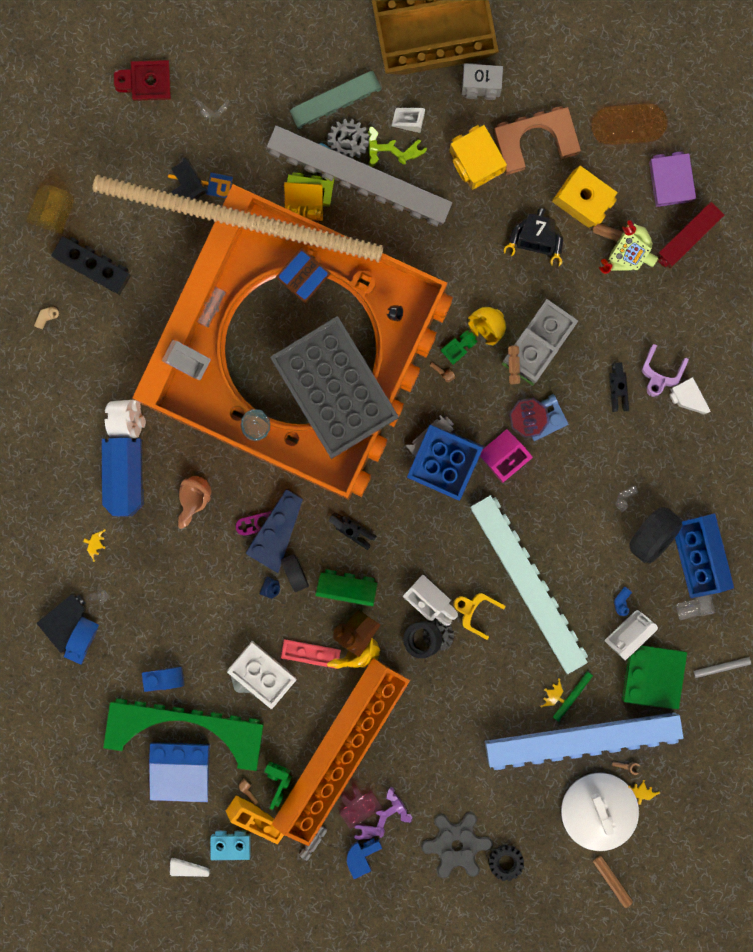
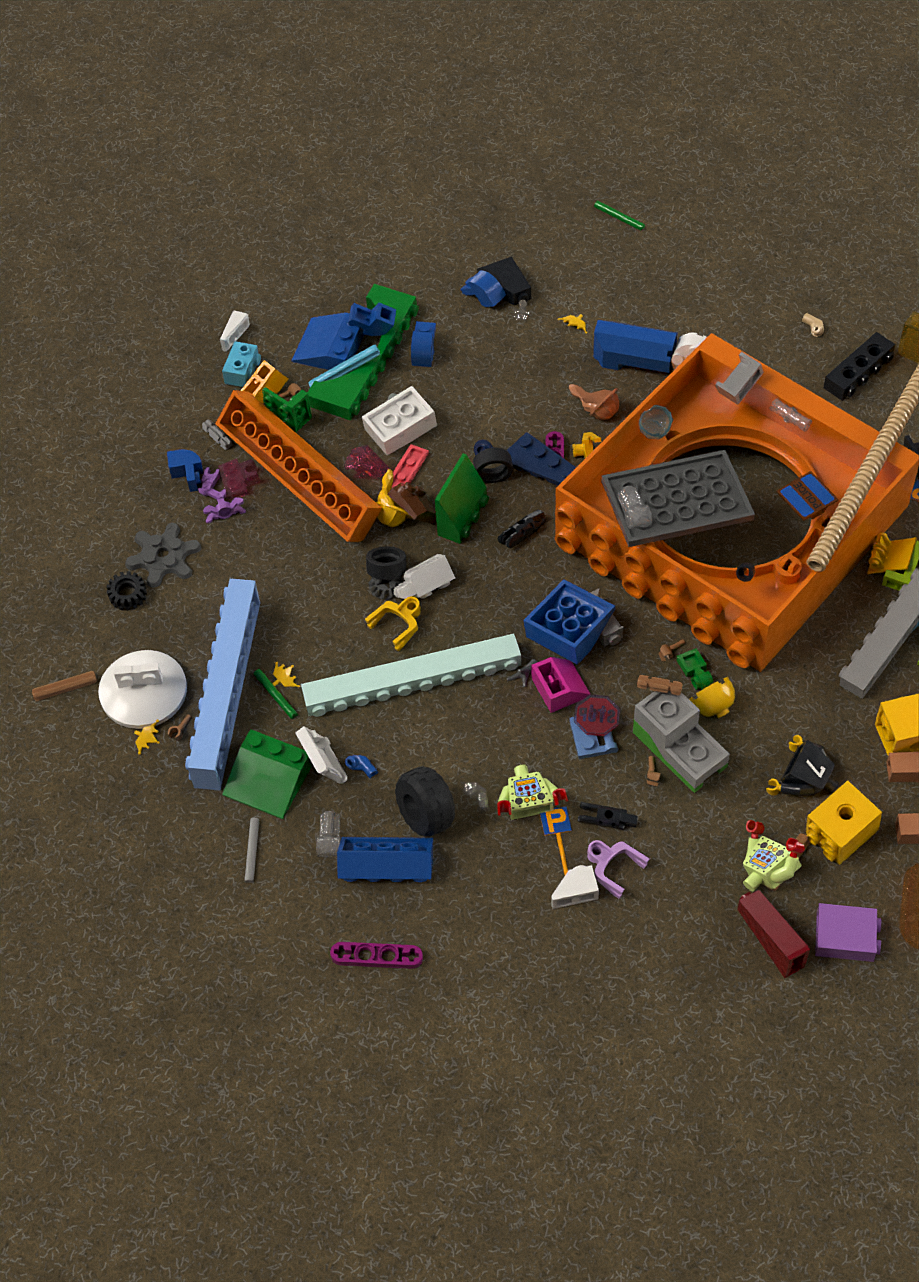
camera: 105 degrees right, 30 degrees down
none -> medium azure axle [308,345,380,387]
none -> clear pink plate [344,445,390,480]
none -> blue brick [348,303,396,336]
none -> torso [497,765,568,820]
none -> dark grey bar [507,659,538,687]
none -> piece [540,807,572,875]
none -> yellow piece [572,432,601,458]
none -> clear piece [617,486,652,529]
none -> medium nougat hand [647,756,661,786]

